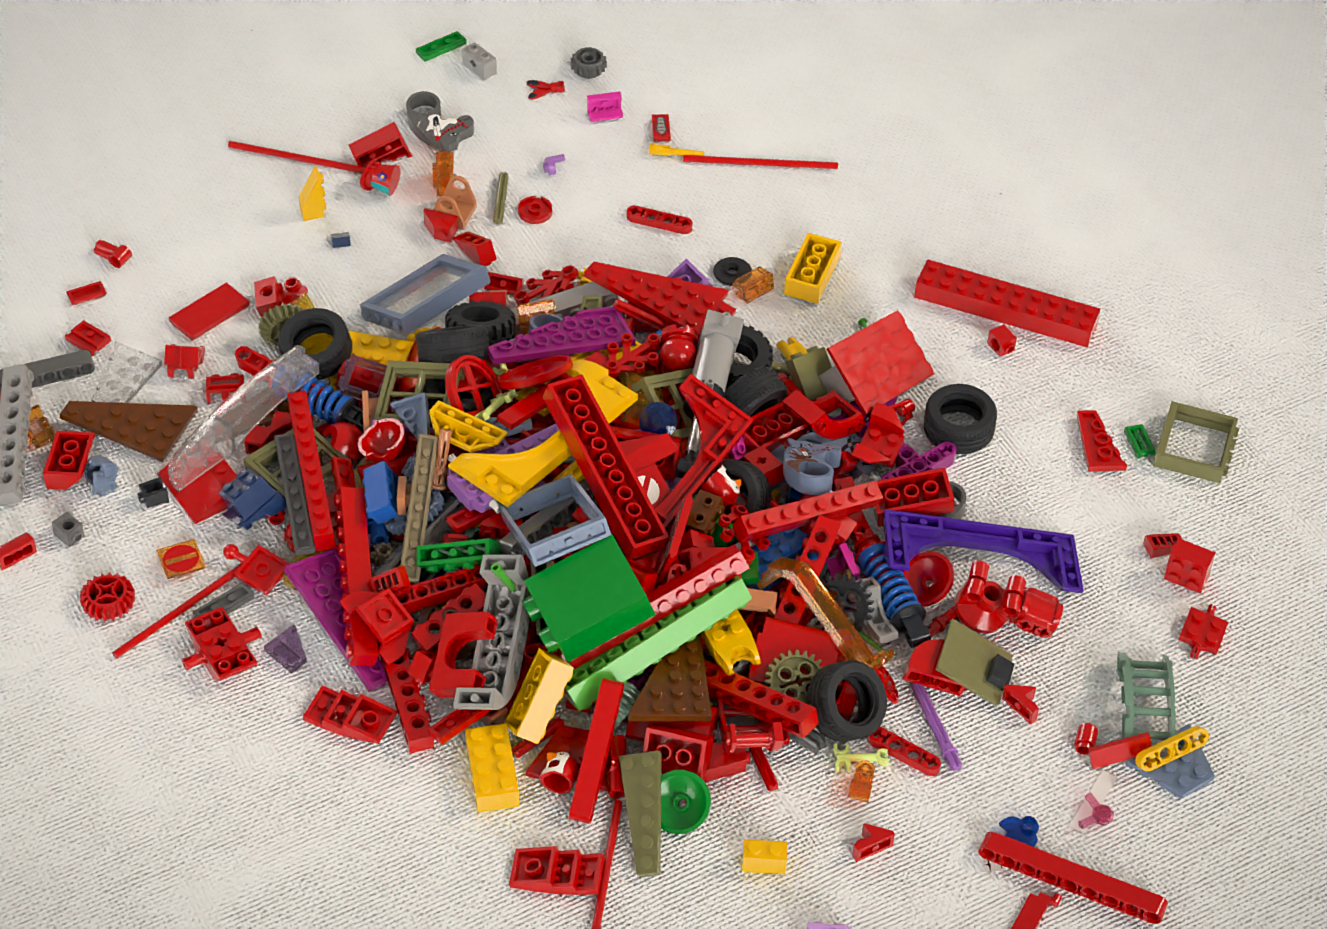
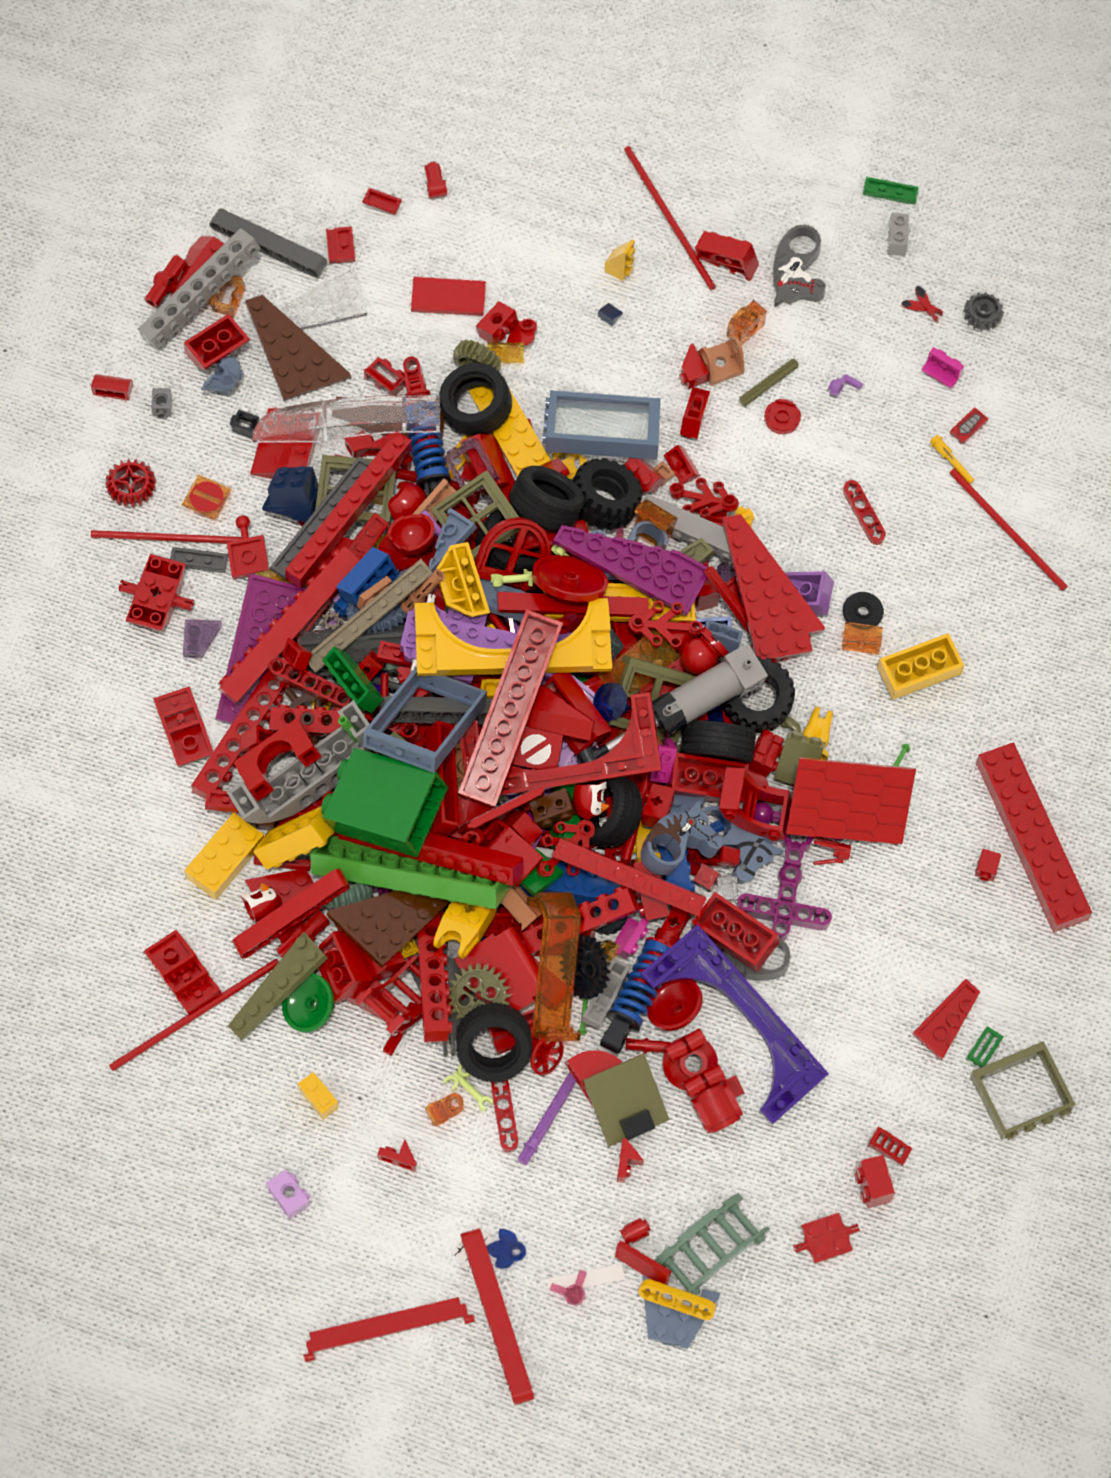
camera: 45 degrees right, 20 degrees up
red piece [164,344,205,379] -> none
red piece [339,588,414,666] -> none
red hat [360,158,401,196] -> none
red piece [851,402,905,468] -> none
black tyre [923,384,997,455] -> none

